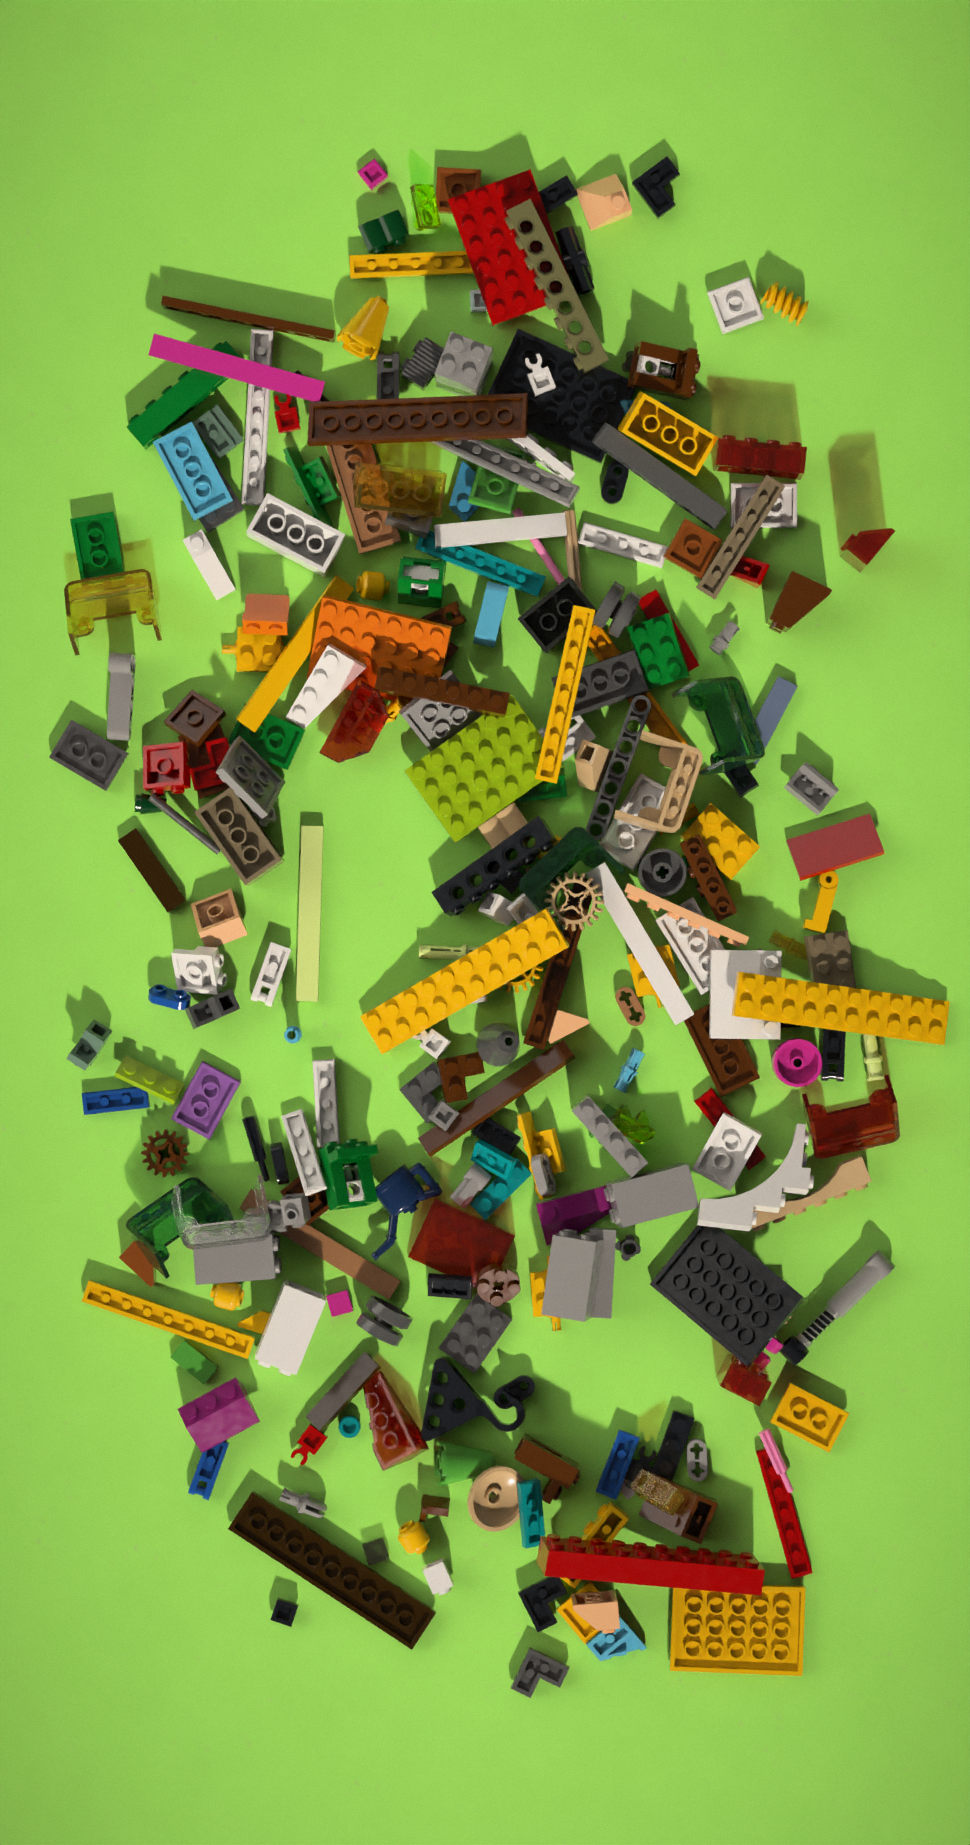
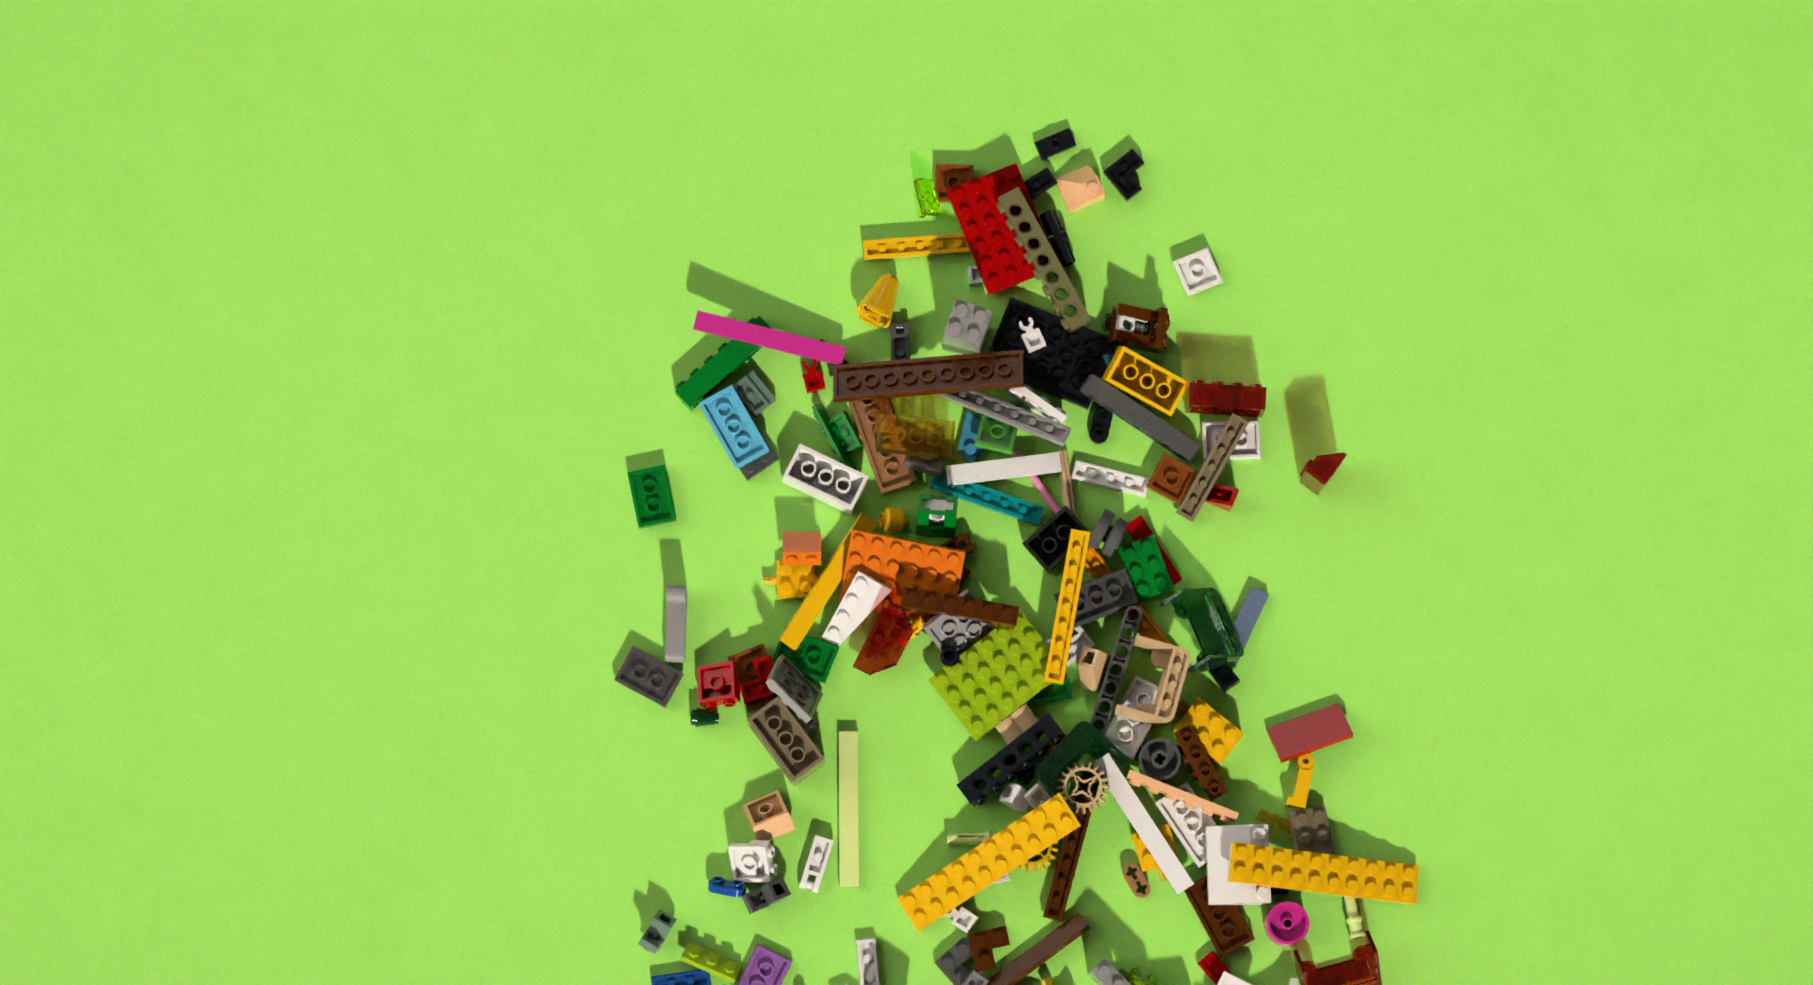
camera: 10 degrees left, 10 degrees down
clear yellow windscreen [64,569,162,655] -> none
dark brown tile [118,828,186,913] -> none
flat silver bar [148,793,220,855] -> none
reddish brown tile [161,296,336,343] -> none
reddish brown plate [164,690,226,747] -> none
white slope [183,529,236,600] -> none
white tile [242,329,274,506] -> none
medium azure pin [284,1026,302,1043] -> none
dark pink tile [358,158,388,191] -> none
dark green brick [358,209,409,254] -> none
dark grey brick [401,337,444,391] -> none
medium azure beam [473,581,509,648] -> none
dark grey cone [476,1023,520,1067] -> none
light nougat slope [548,1009,589,1044] -> none
medium azure pin [613,1048,645,1093] -> none
light grey pin [709,621,740,655] -> none
yellow piece [760,281,809,327] -> none
reddish brown slope [766,571,832,634] -> none
light grey bracket [784,762,839,816] -> none
black plate [821,1029,846,1082] -> none
none -> black plate [940,648,960,667]
none -> black plate [1034,128,1076,160]

